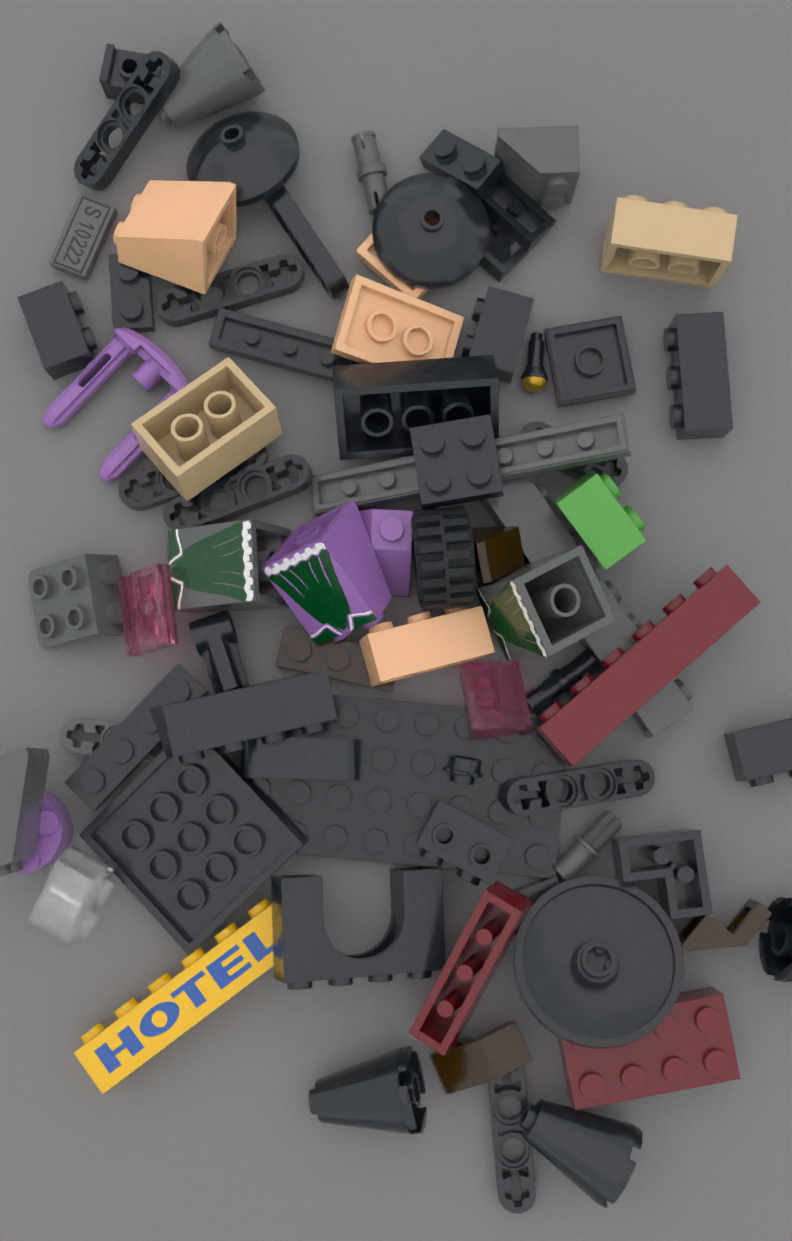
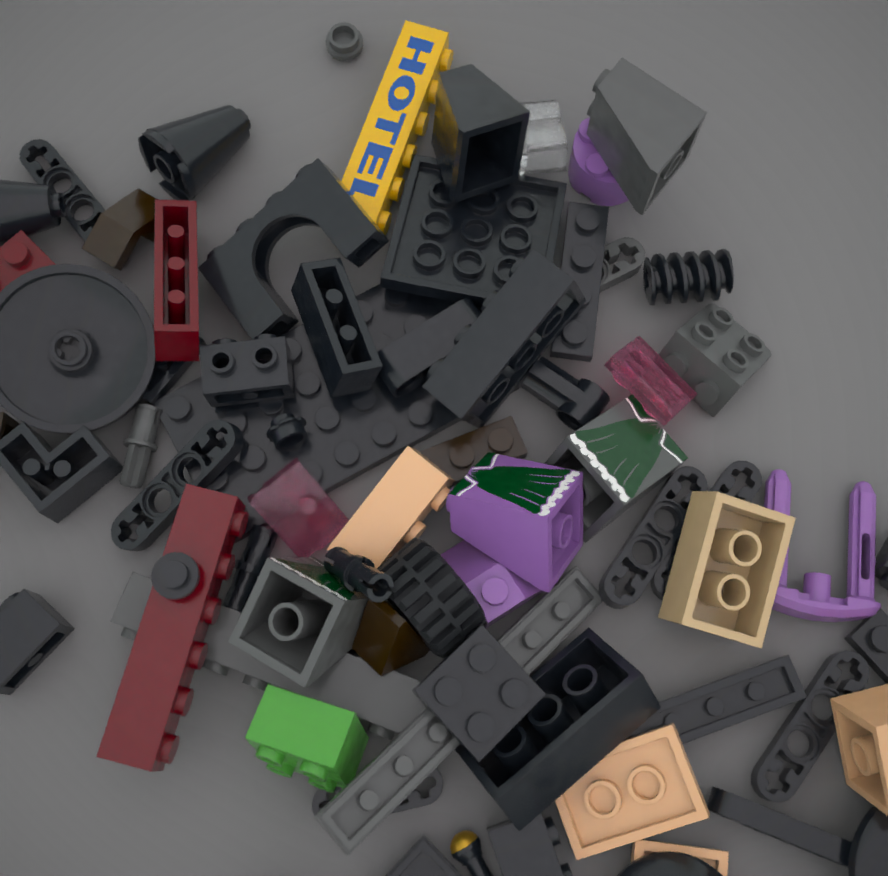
camera: 145 degrees right, 10 degrees down
none -> black plate [151,552,200,600]
none -> black brick [291,258,383,398]
none -> black pin [323,547,394,603]
none -> dark grey plate [326,22,363,61]
none -> black slope [431,64,530,203]
none -> black piece [643,249,734,305]

